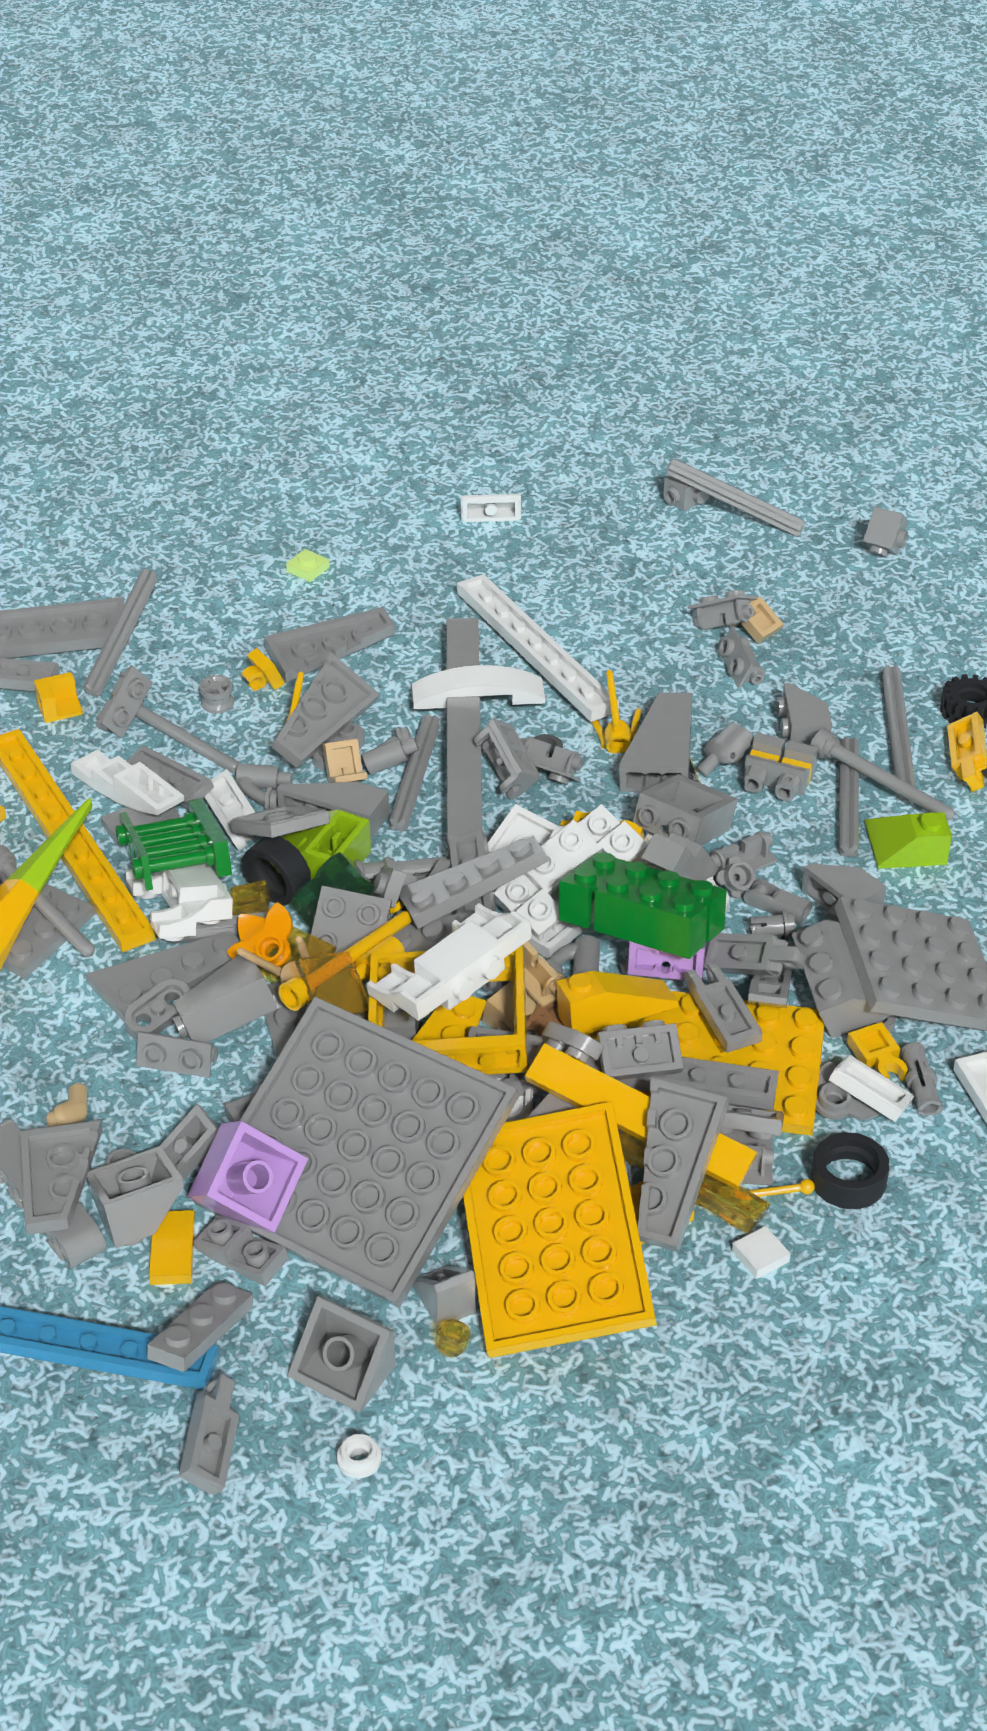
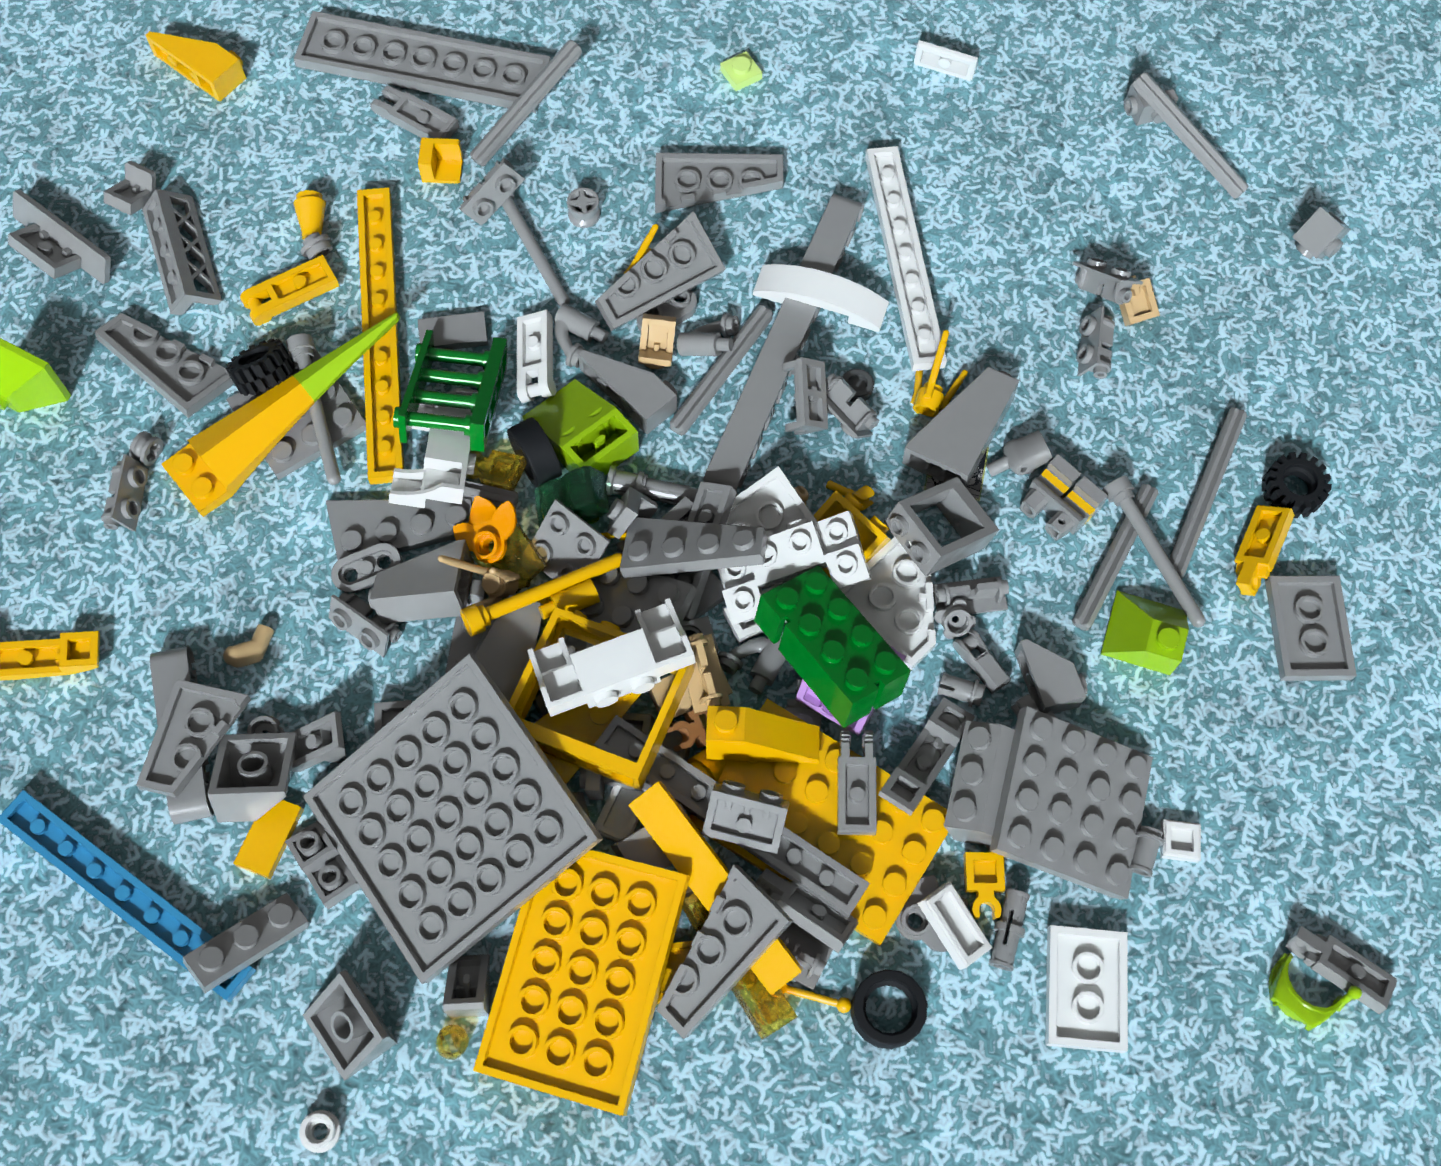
camera: 20 degrees right, 25 degrees up
white slope [71,750,184,815] -> none
light grey tile [126,745,214,809] -> none
light grey hinge [178,1373,239,1495] -> none
lavender slope [187,1121,308,1233] -> none
light grey tile [230,805,330,838] -> none
yellow tile [241,648,285,691] -> none
clear yellow piece [295,951,369,1015] -> none
light grey plate [542,1021,604,1064] -> none
light grey slope [641,832,719,880] -> none
light grey hinge [704,933,806,975] -> none
white tile [732,1226,791,1279] -> none
light grey slope [776,683,832,745] -> none

